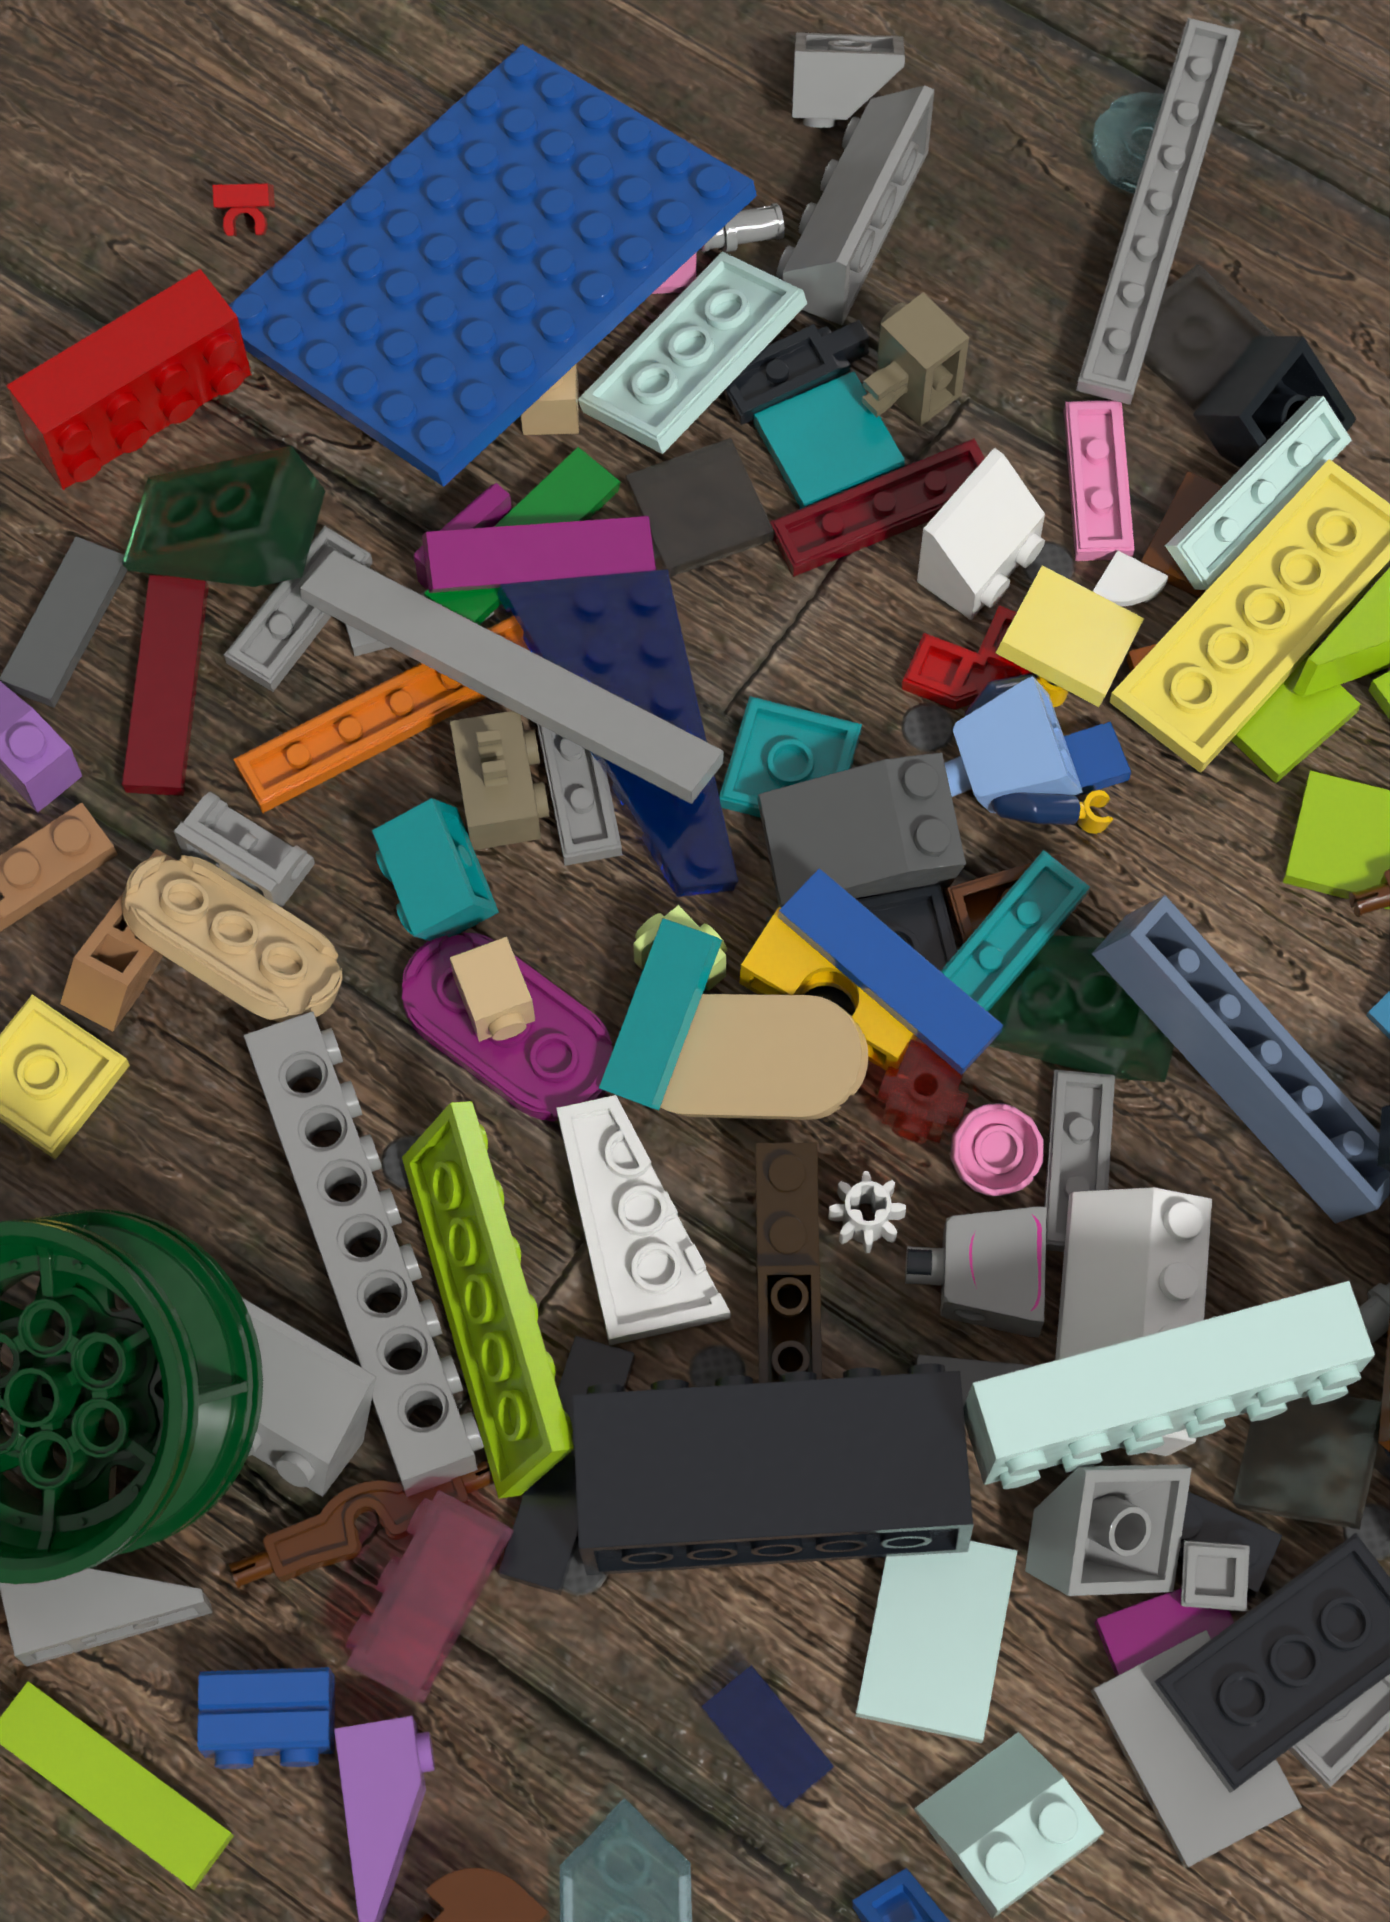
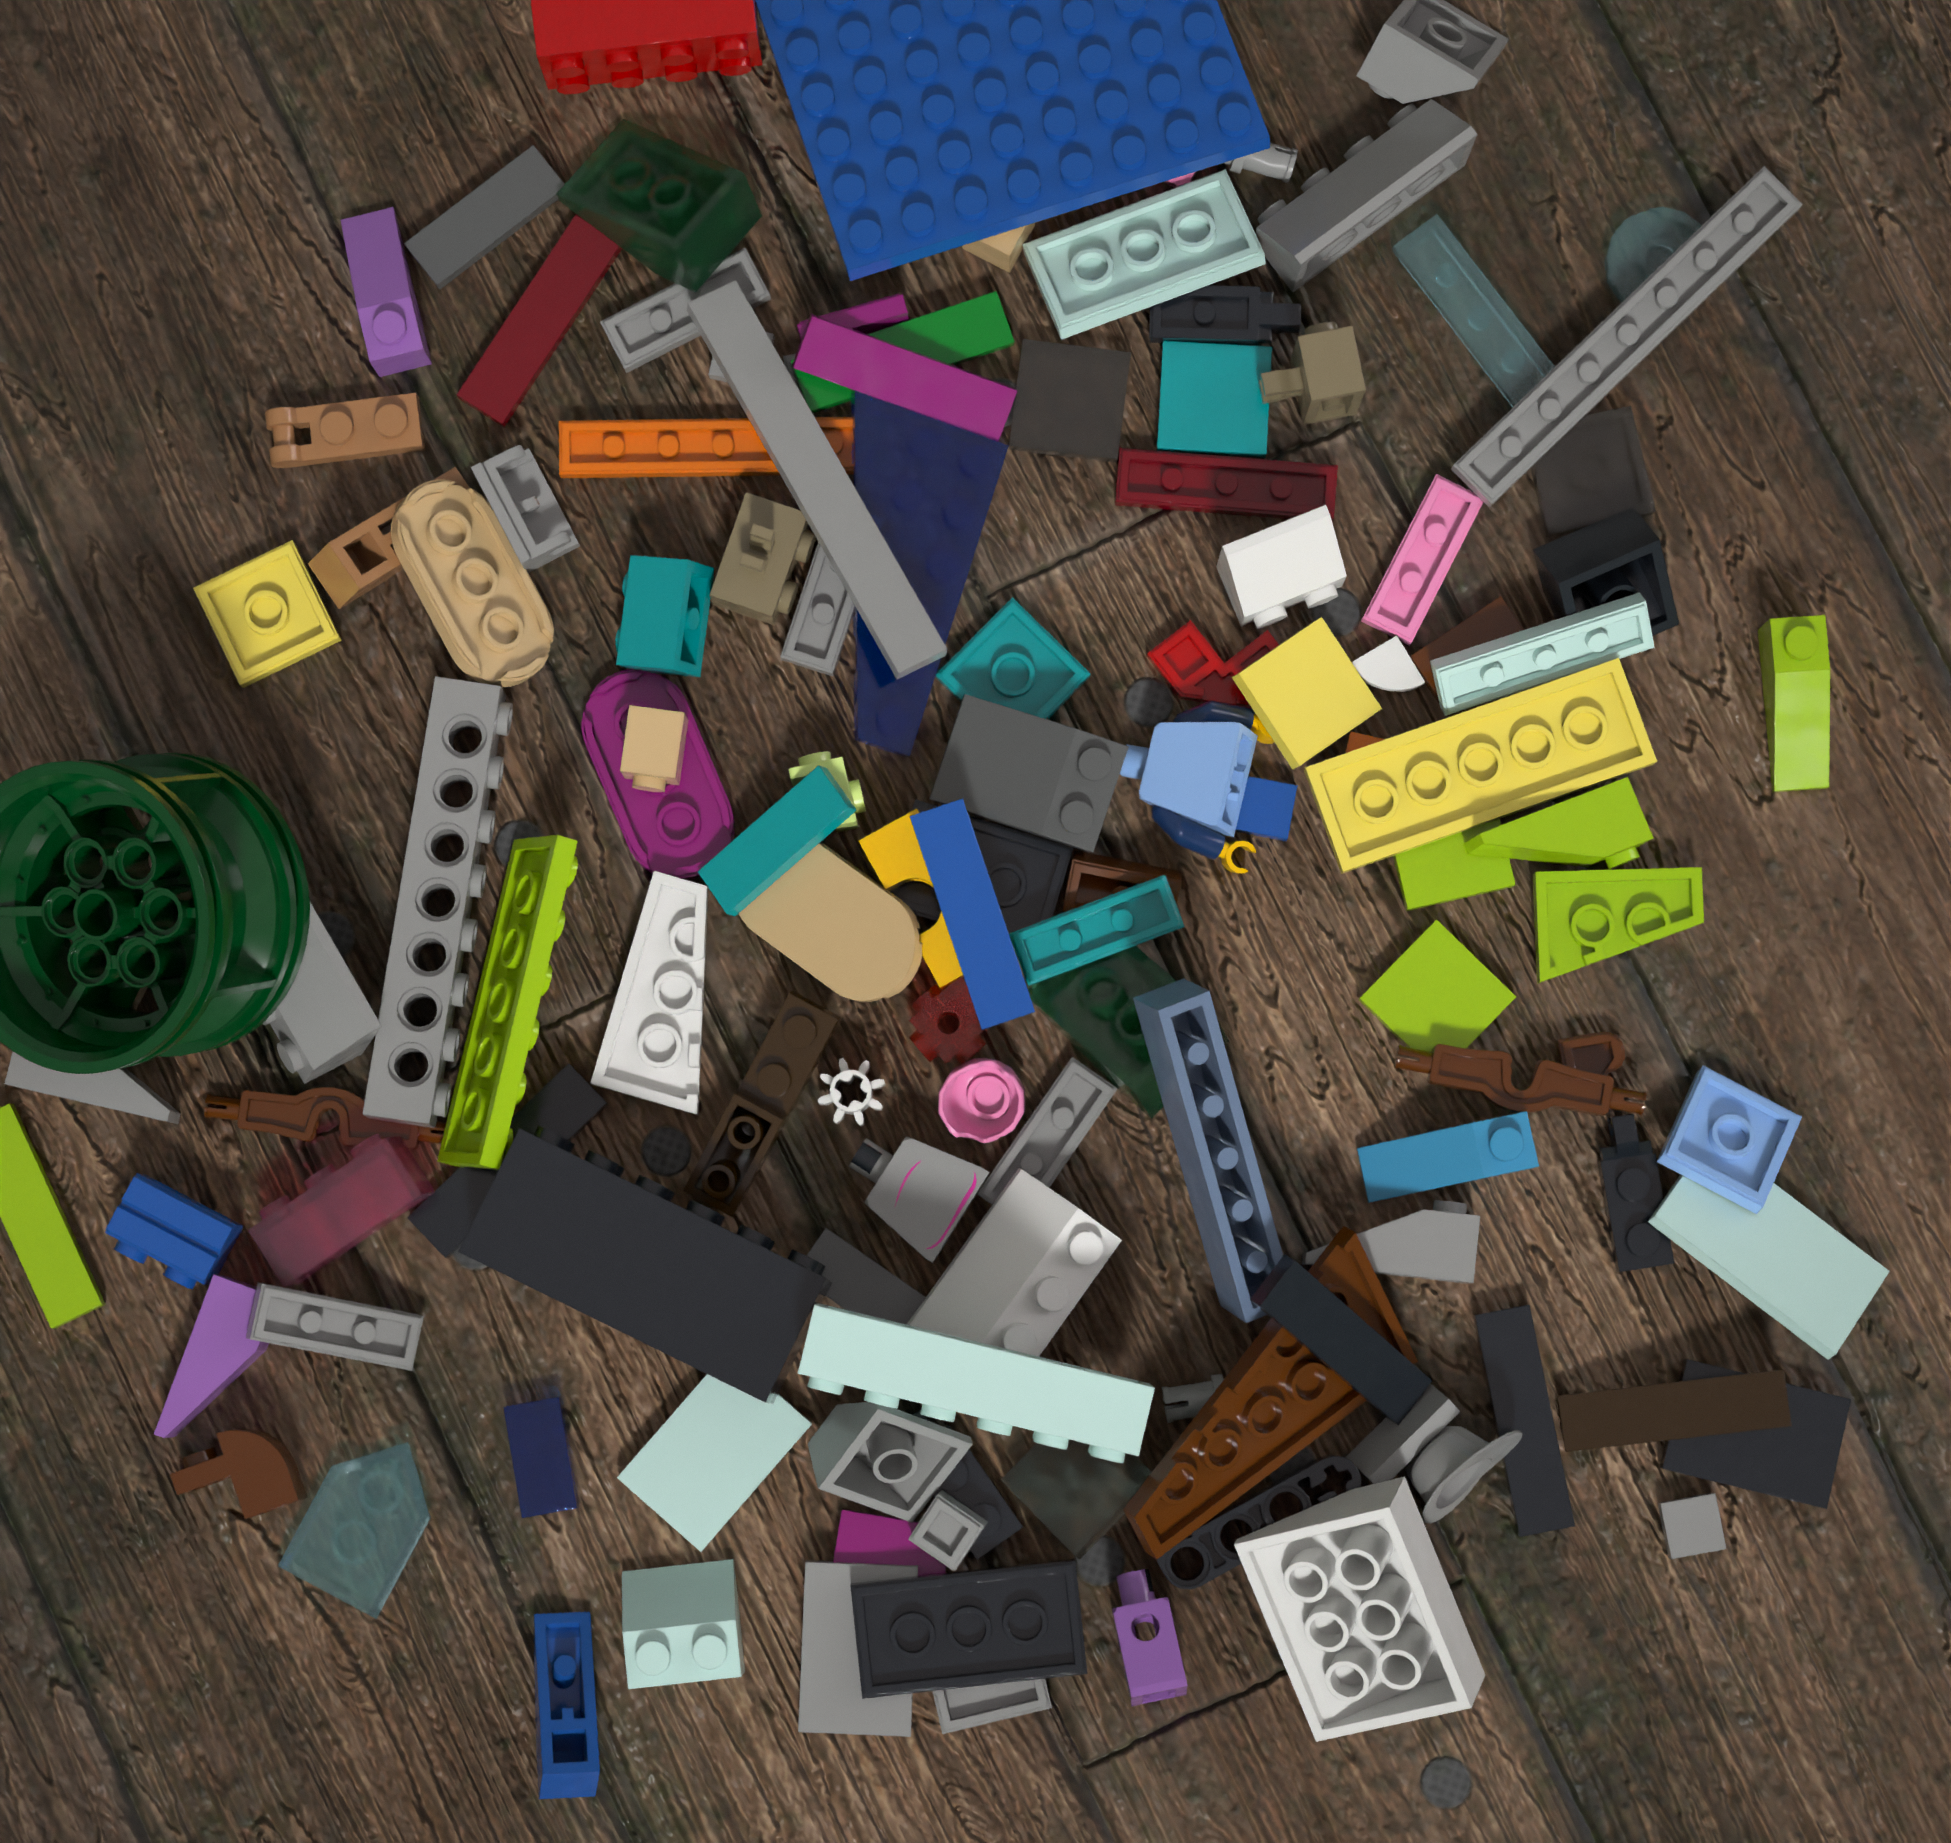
camera: 30 degrees right, 15 degrees up
none -> light grey tile [246,1282,424,1371]
none -> clear light blue tile [1392,214,1555,408]

